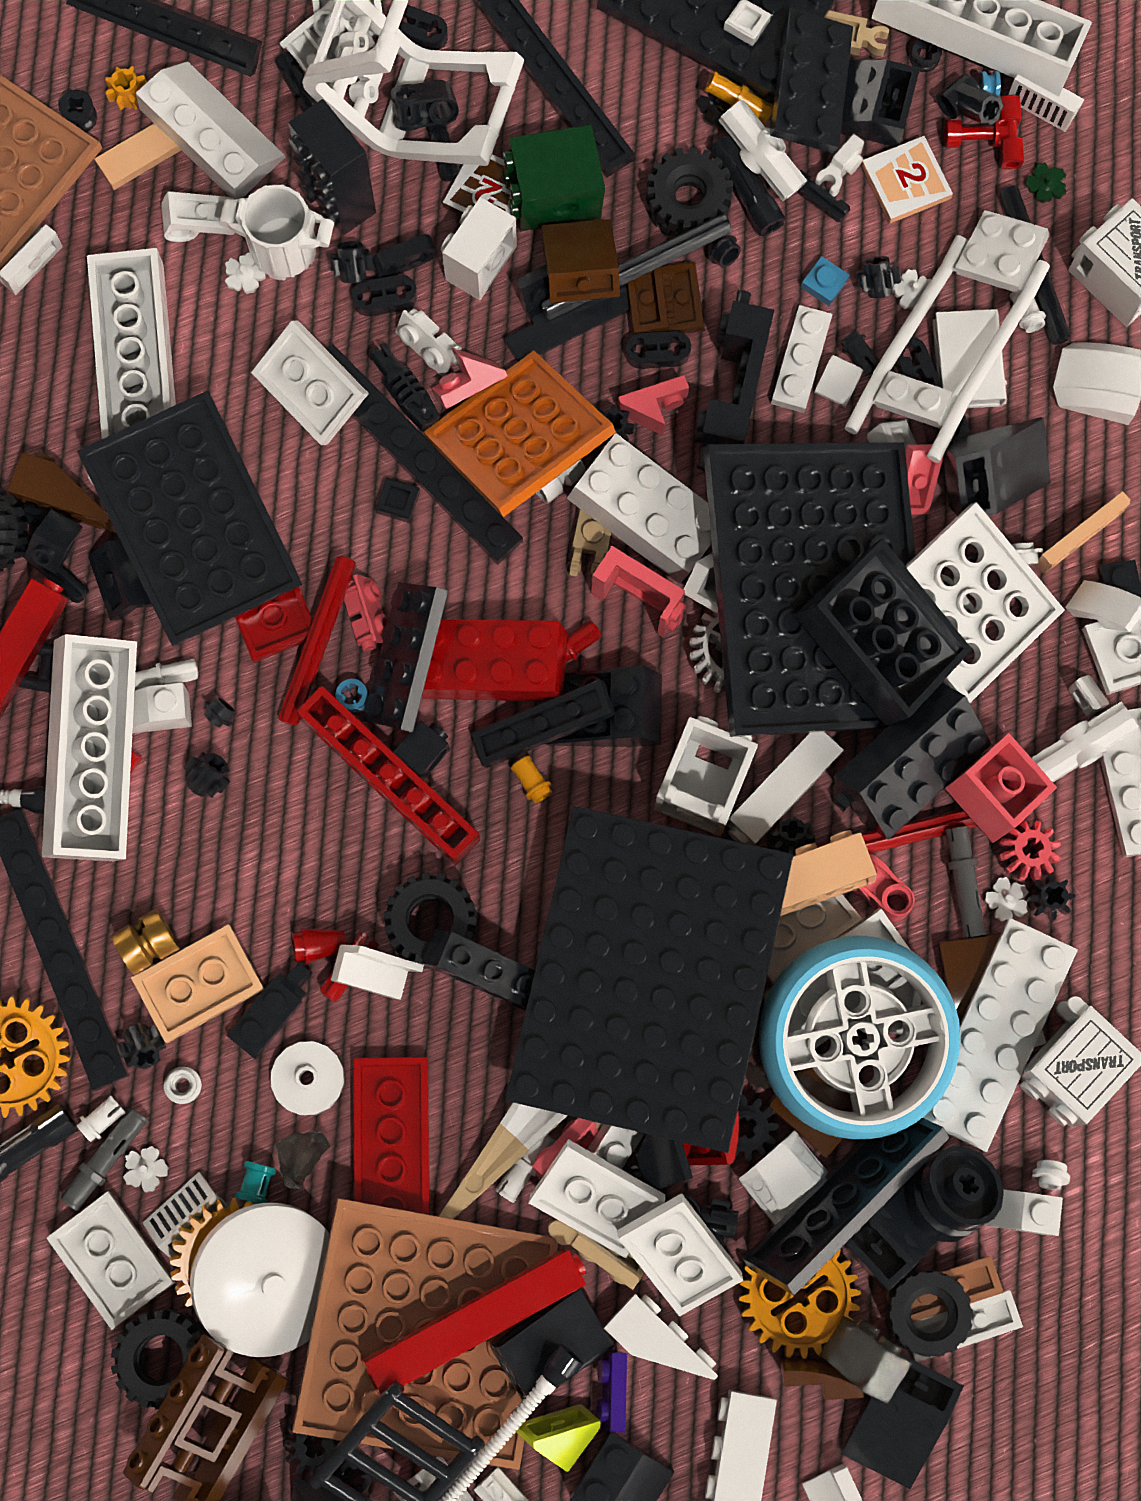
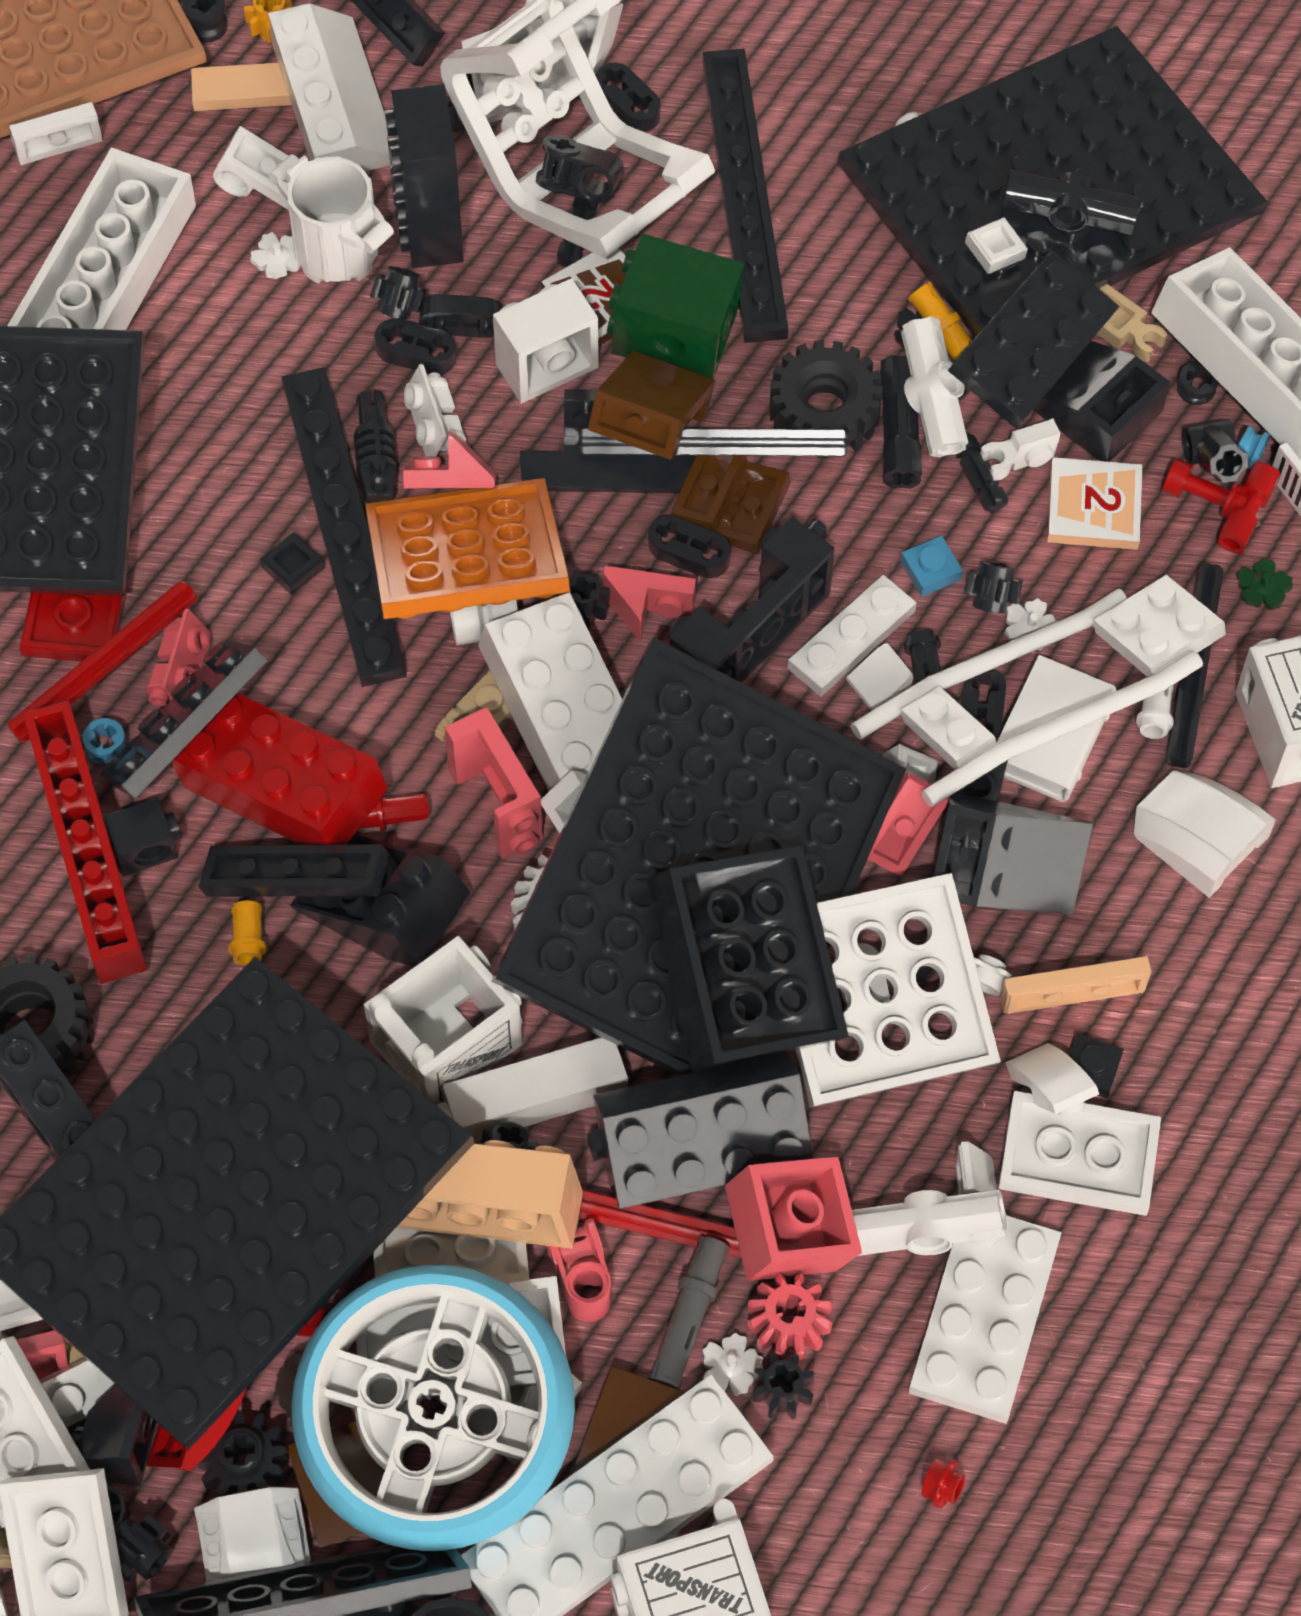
camera: 30 degrees right, 15 degrees down
white plate [251,320,369,445] -> none
black plate [709,235,741,268] -> none

